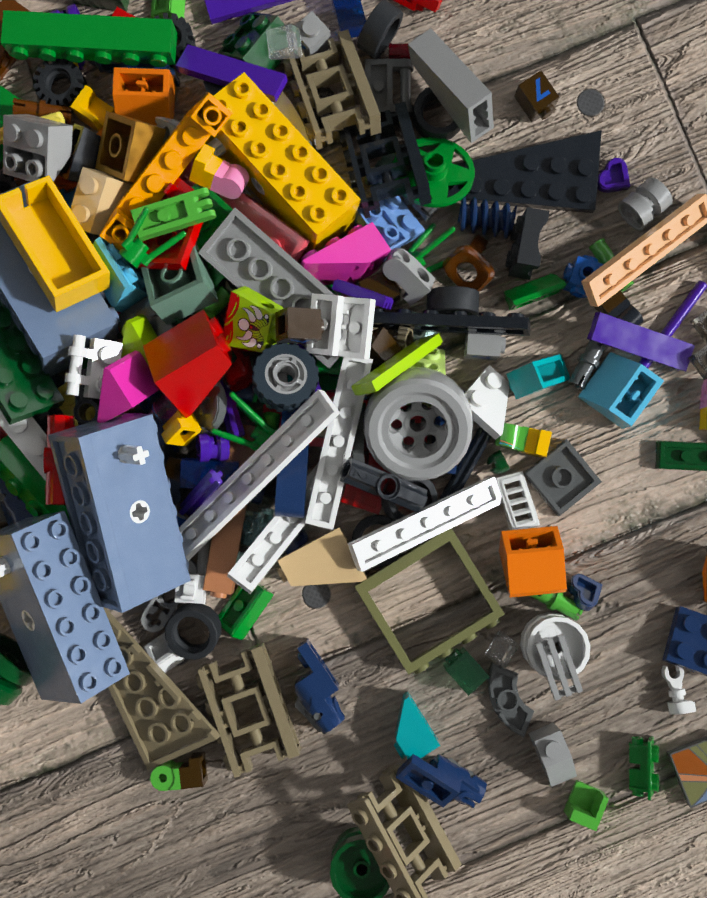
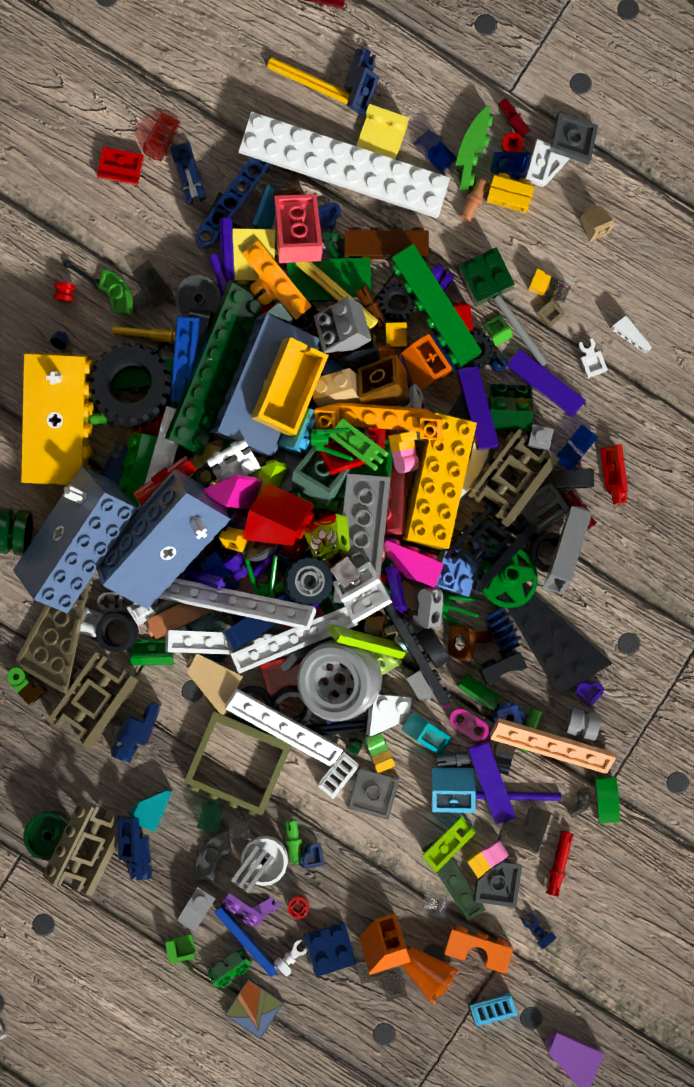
camera: 55 degrees right, 0 degrees up
clear slope [266,24,302,60] -> none
black piece [340,457,428,513] -> none
orange slope [499,526,567,598] -> none
dark brown brick [514,70,560,122] -> none
none -> blue tile [215,905,278,977]
none -> medium lavender plate [222,893,280,927]
none -> red wheel [287,895,309,919]
none -> lime plate [420,816,476,872]
none -> dark pink plate [449,708,489,741]
none -> dark blue hinge [490,355,507,372]

